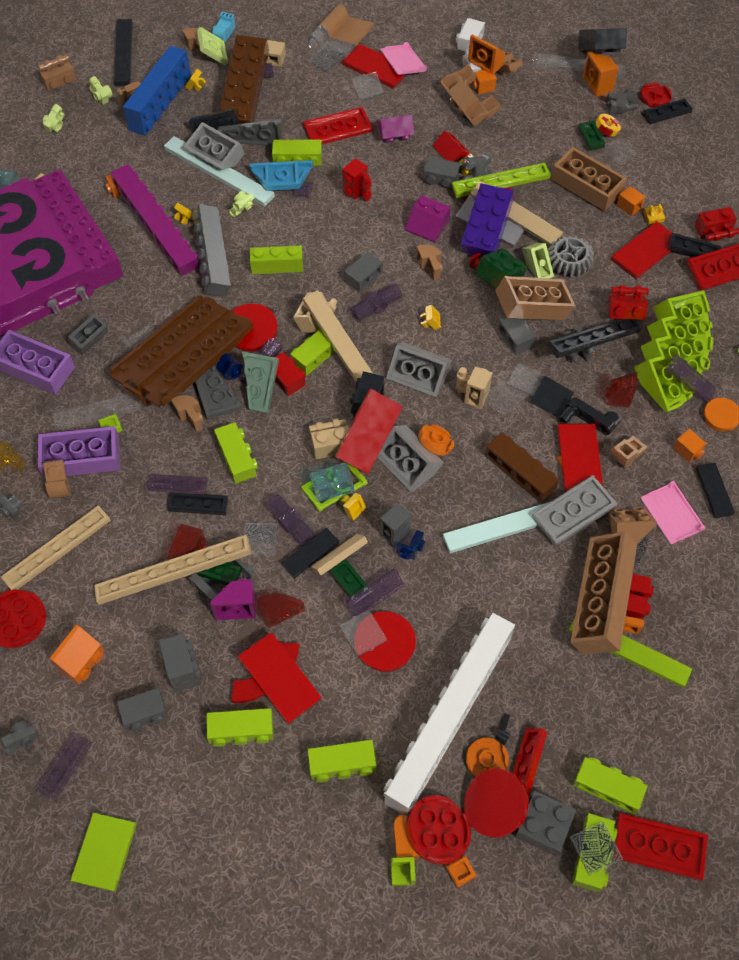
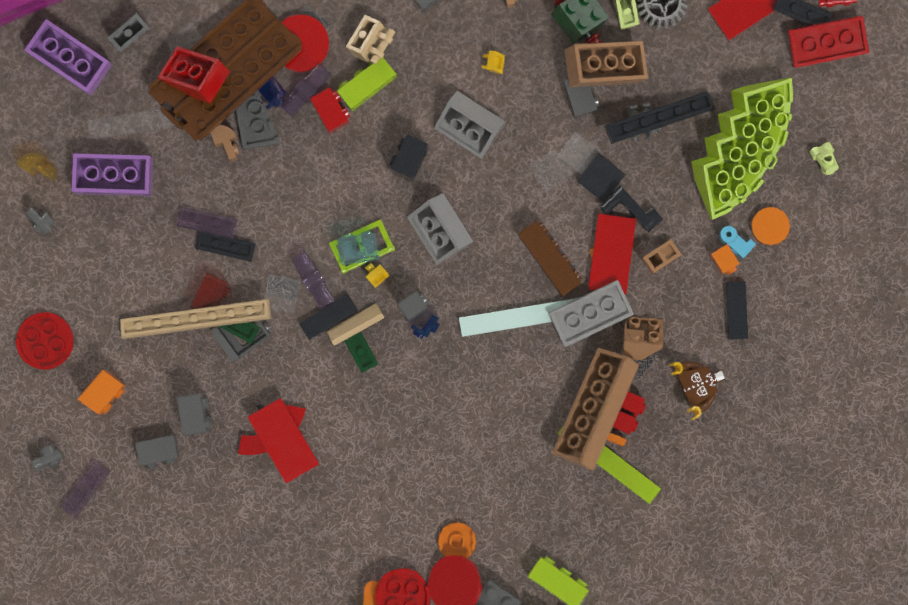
camera: 15 degrees right, 25 degrees up
tan tile [1,505,111,590] -> none
medium nougat brick [43,459,72,499] -> none
lime tile [71,813,137,892] -> none
lime tile [98,414,123,433] -> none
lime brick [207,708,274,747] -> none
magenta slope [211,578,256,620] -> none
lime brick [214,422,258,484] -> none
sand green wing [242,351,279,413] -> none
clear red slope [257,592,305,628] -> none
tan tile [302,290,372,382] -> none
lime brick [308,740,376,782] -> none
tan brick [309,419,349,459] -> none
red tile [335,389,403,474] -> none
clear piece [340,610,387,657] -> none
clear purple tile [345,568,405,619] -> none
clear purple piece [351,284,402,322] -> none
red tile [354,611,416,672] -> none
white brick [383,613,515,815] -> none
orange tile [418,424,454,456] -> none
tan brick [455,366,492,409] -> none
black hand [496,714,511,745] -> none
red plate [513,728,547,798] -> none
clear red slope [605,372,637,408] -> none
red brick [607,285,649,320] -> none
bright pink piece [640,481,706,545] -> none
tile [666,354,716,403] -> none
none -> red slope [157,46,230,103]
none -> reddish brown torso [669,361,725,420]
none -> medium azure leg [719,226,756,260]

